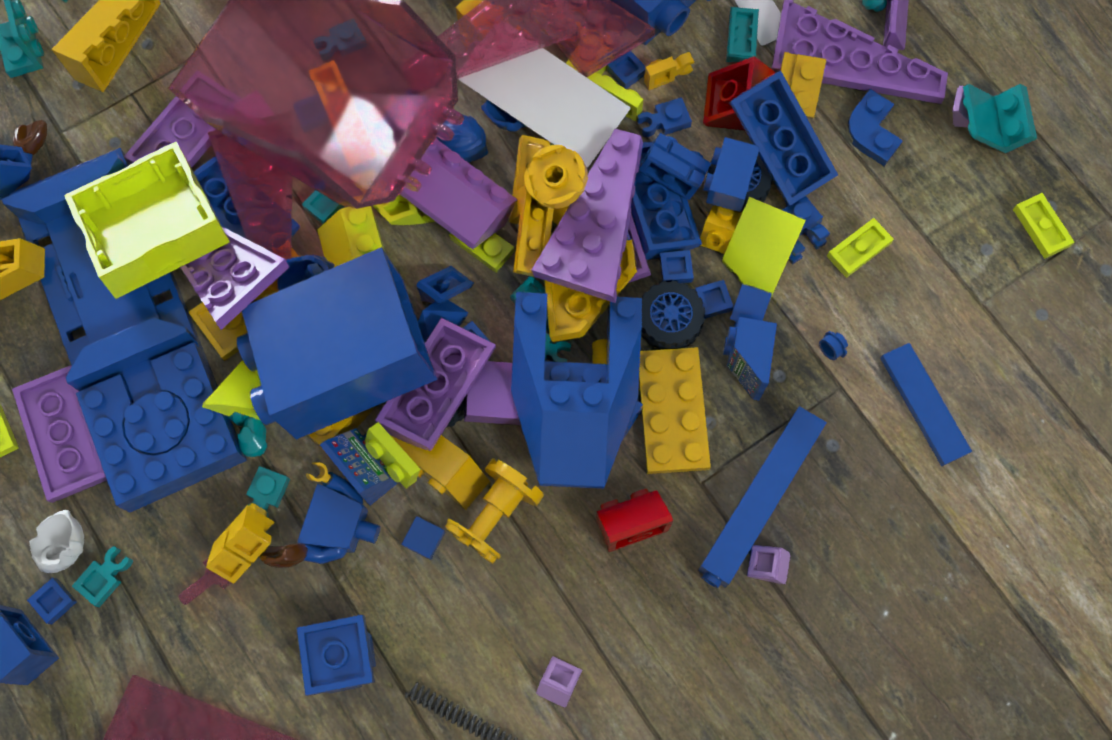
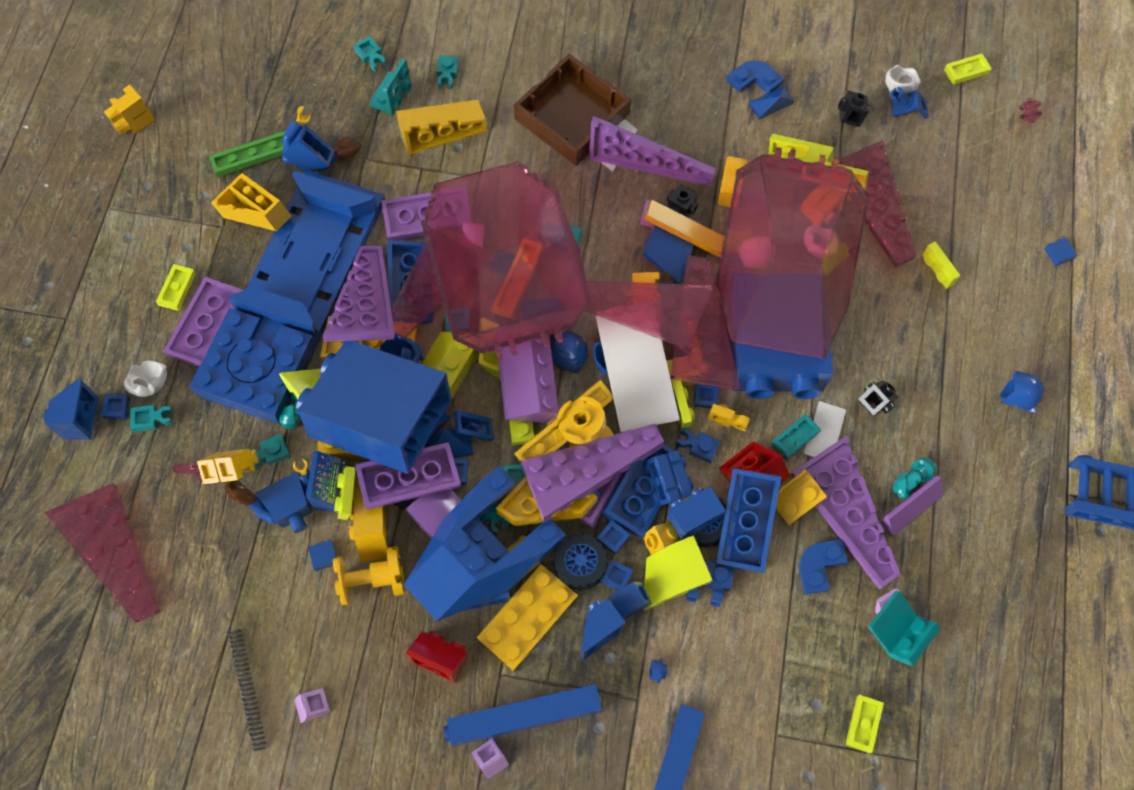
camera: 40 degrees right, 5 degrees down
neon yellow tile [64,142,230,299] -> none
blue panel [297,615,376,696] -> none
neon yellow plate [827,218,894,278] -> none

